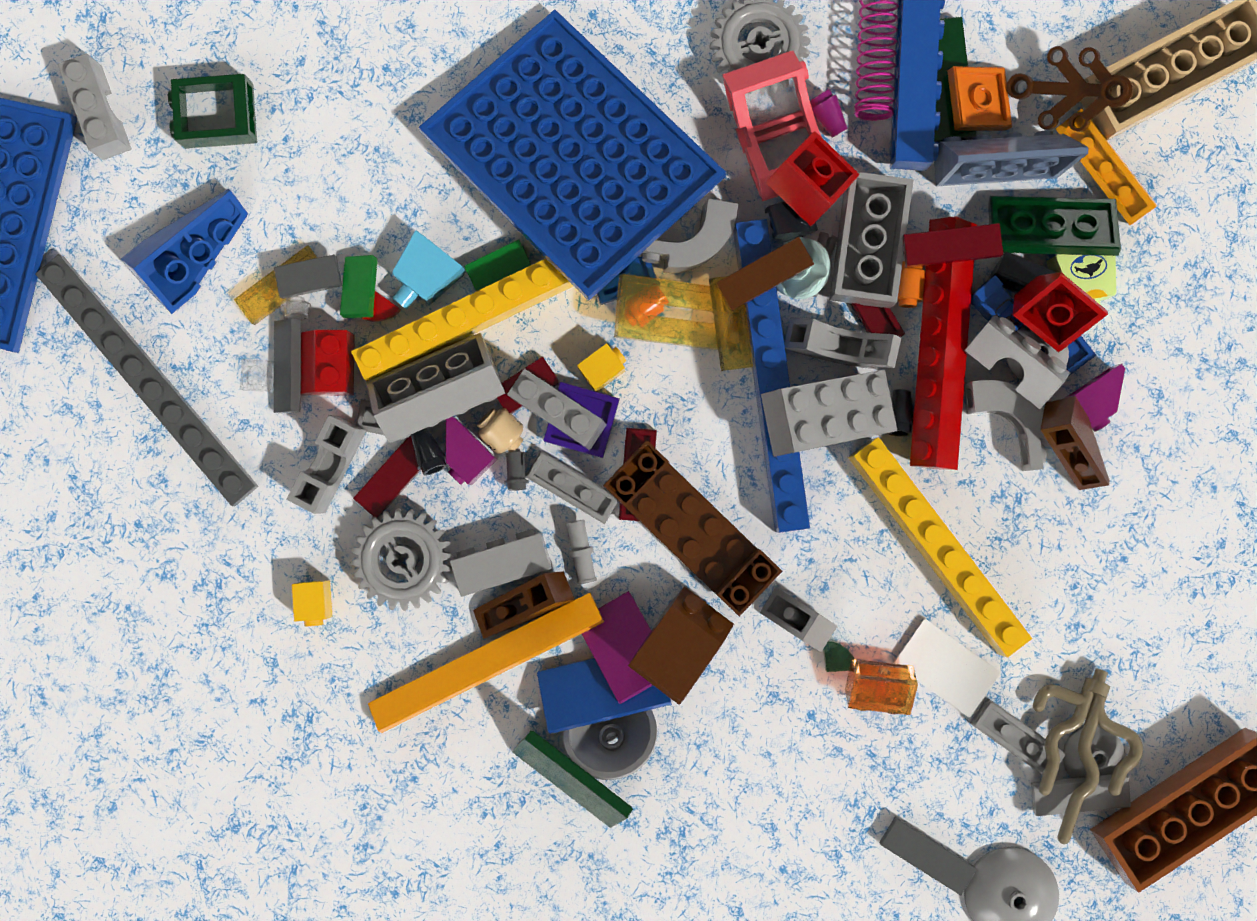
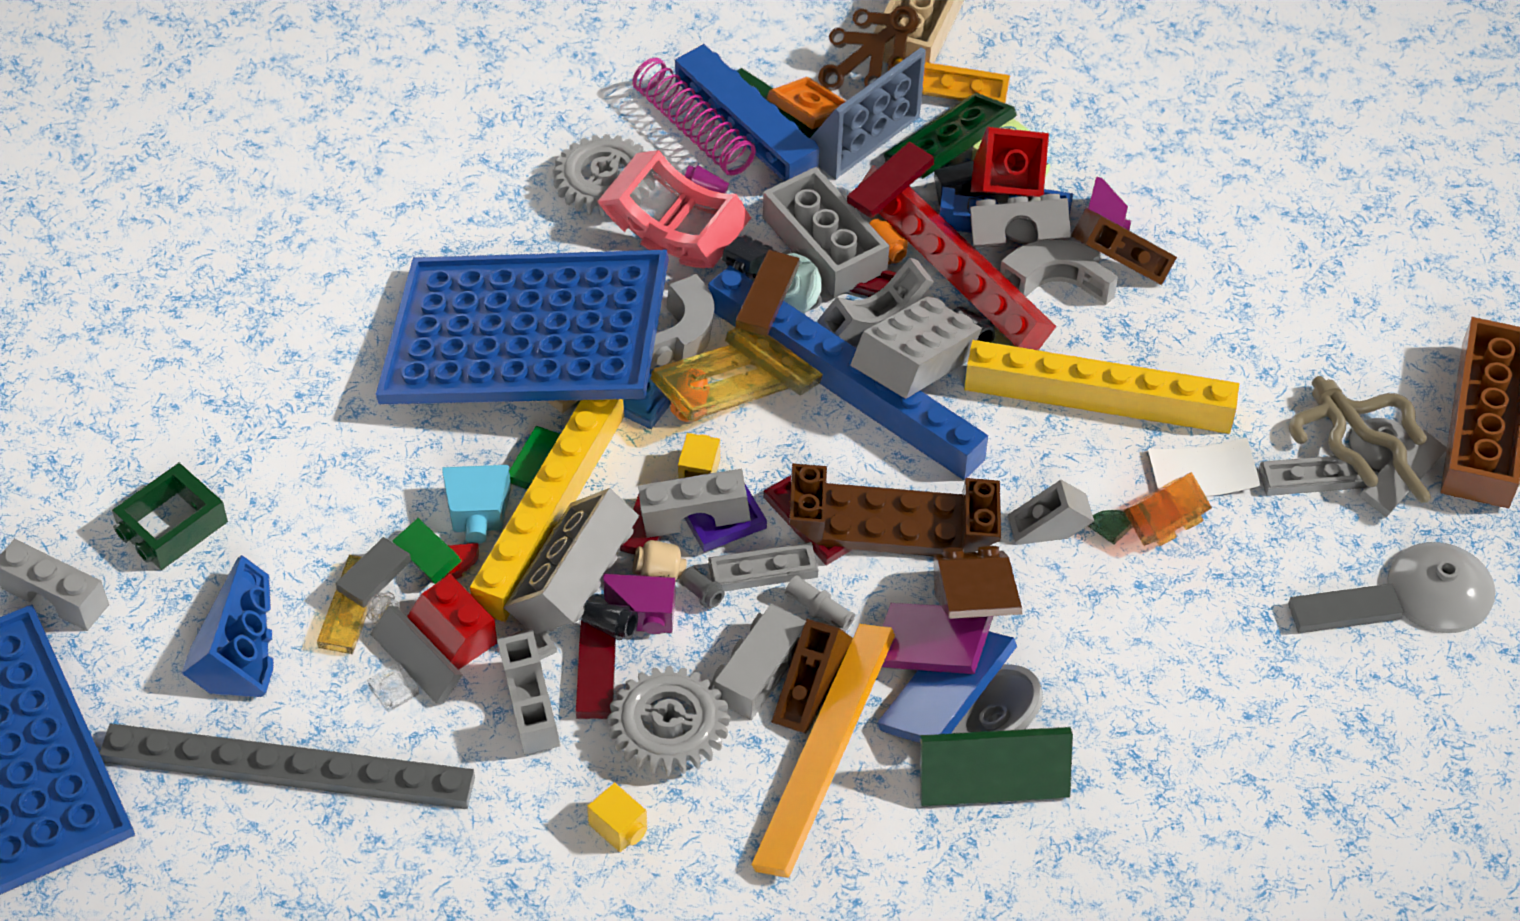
camera: 45 degrees left, 35 degrees down
red slope [765,131,860,226] -> none

